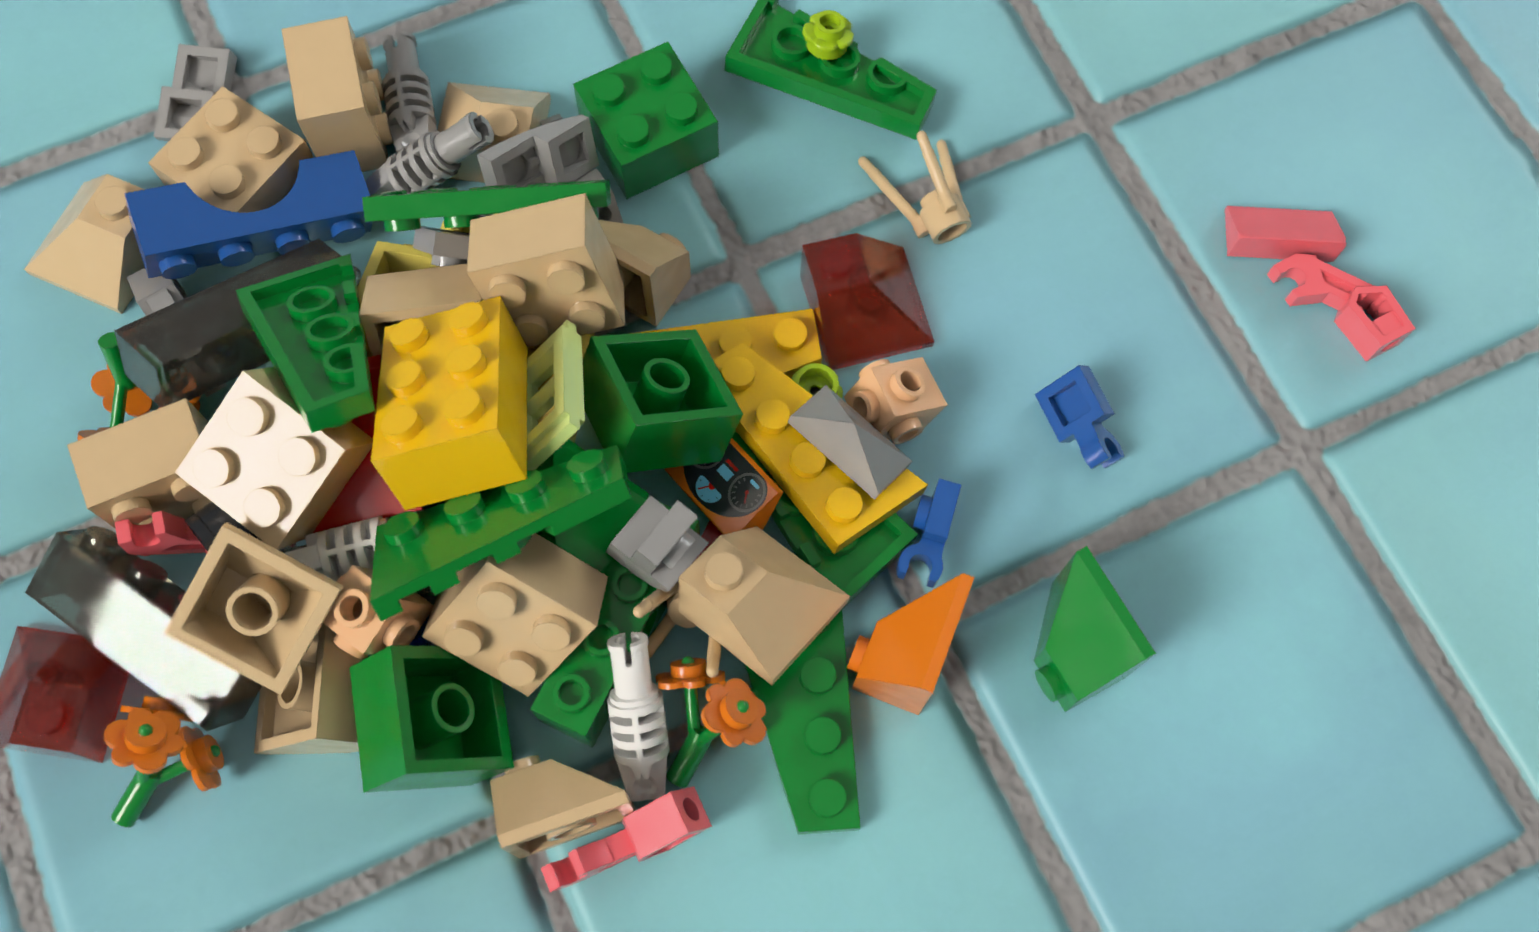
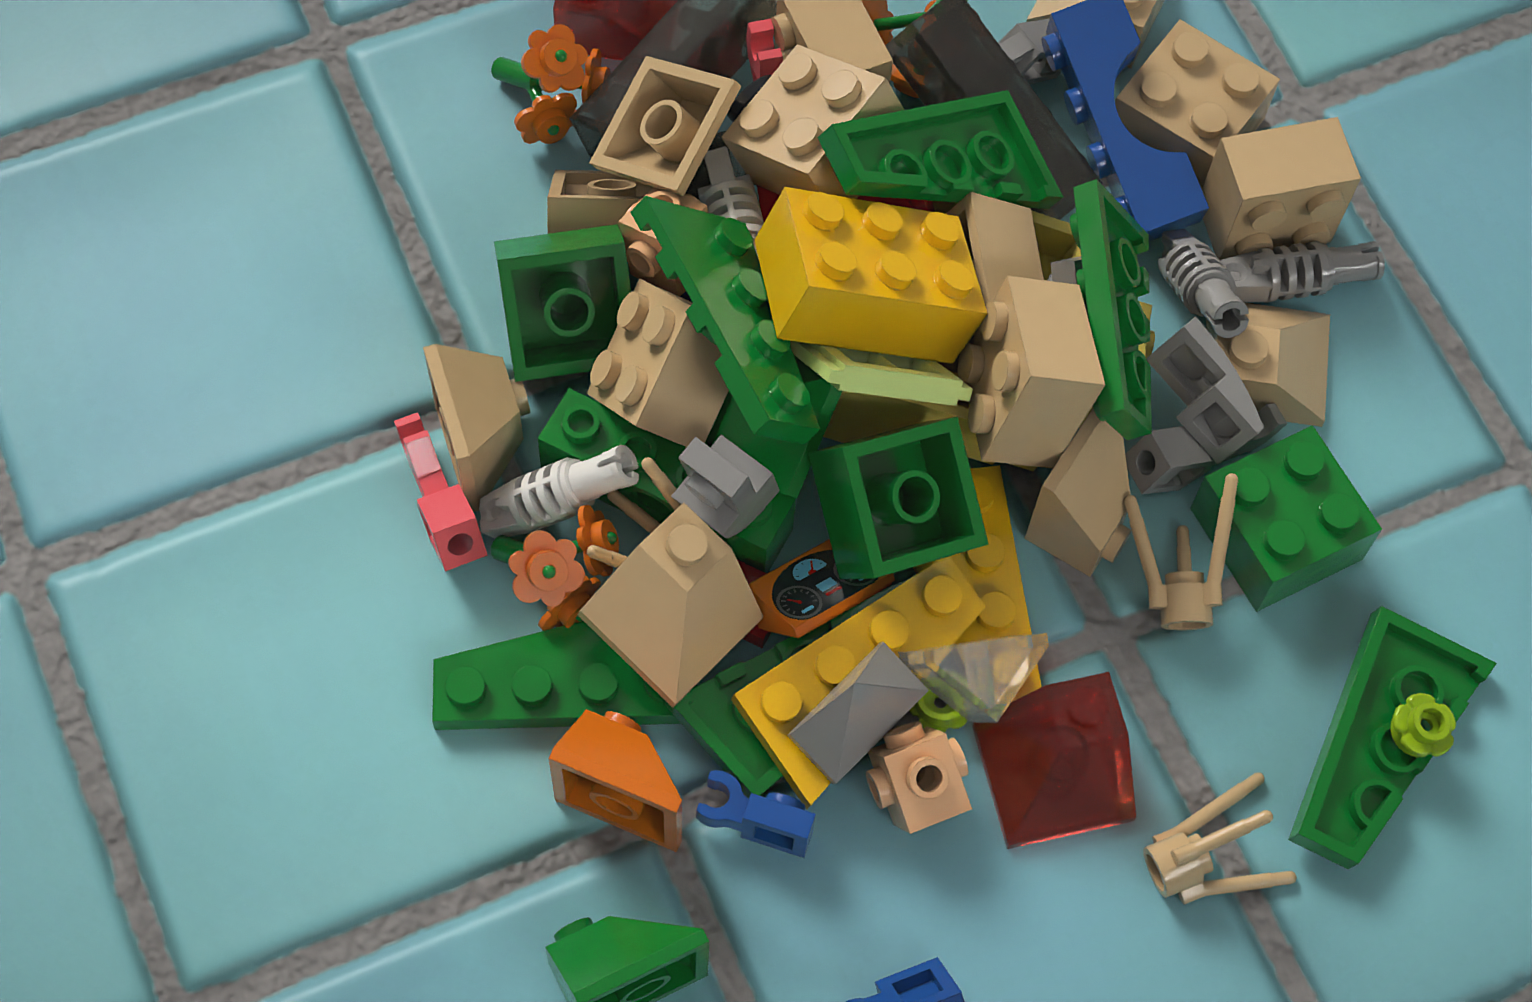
camera: 90 degrees right, 5 degrees down
light grey slope [154,44,237,141] -> none
none -> clear slope [898,633,1049,723]
none -> tan plant [1124,473,1238,631]

